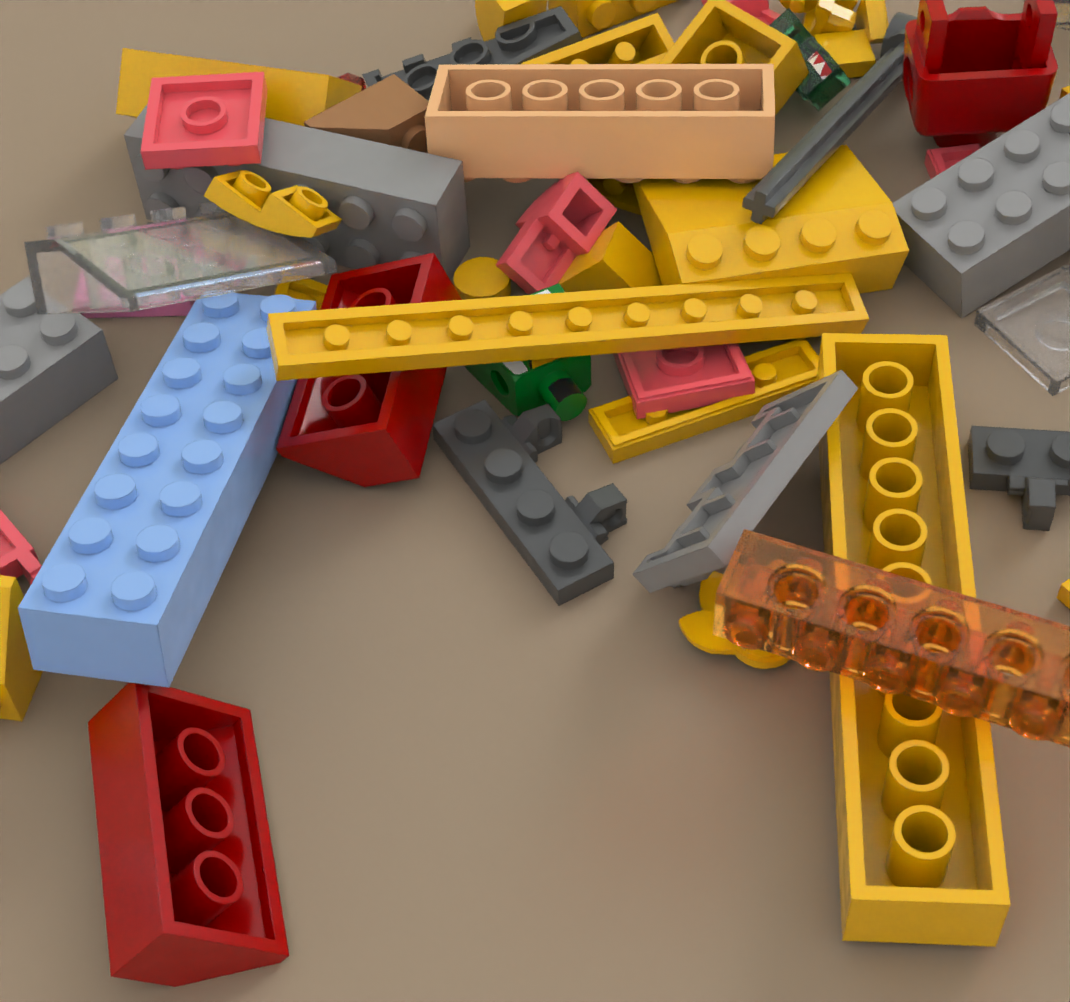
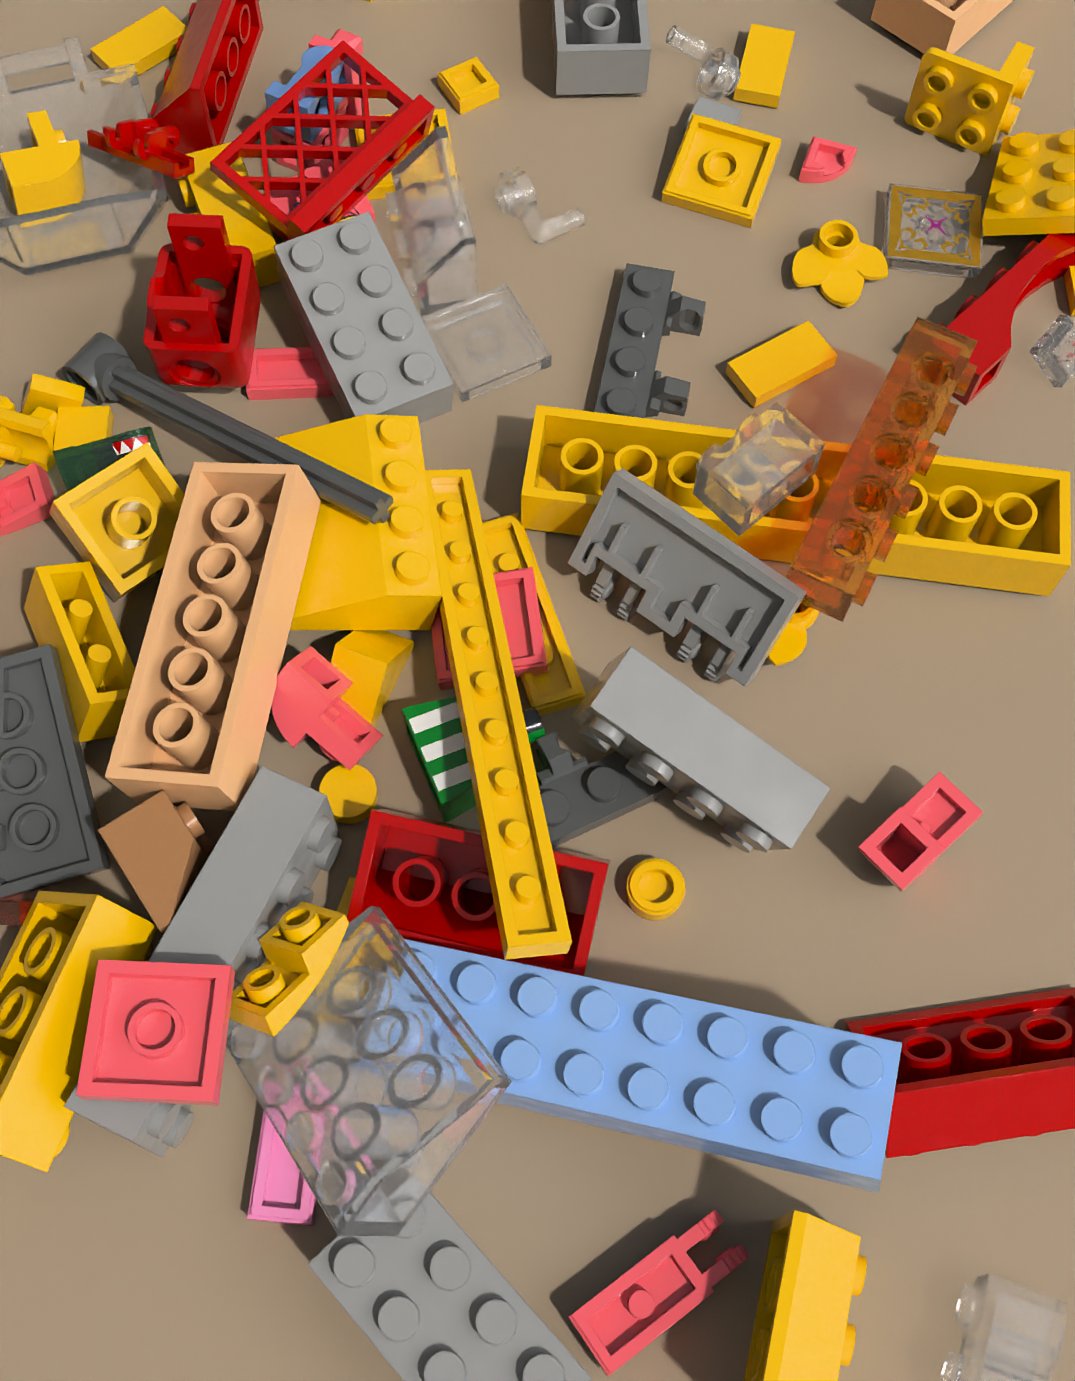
camera: 90 degrees left, 15 degrees up
none -> light grey brick [570,646,831,853]
none -> yellow tile [625,858,685,921]
none -> clear brick [693,402,825,536]
none -> coral brick [858,771,984,892]

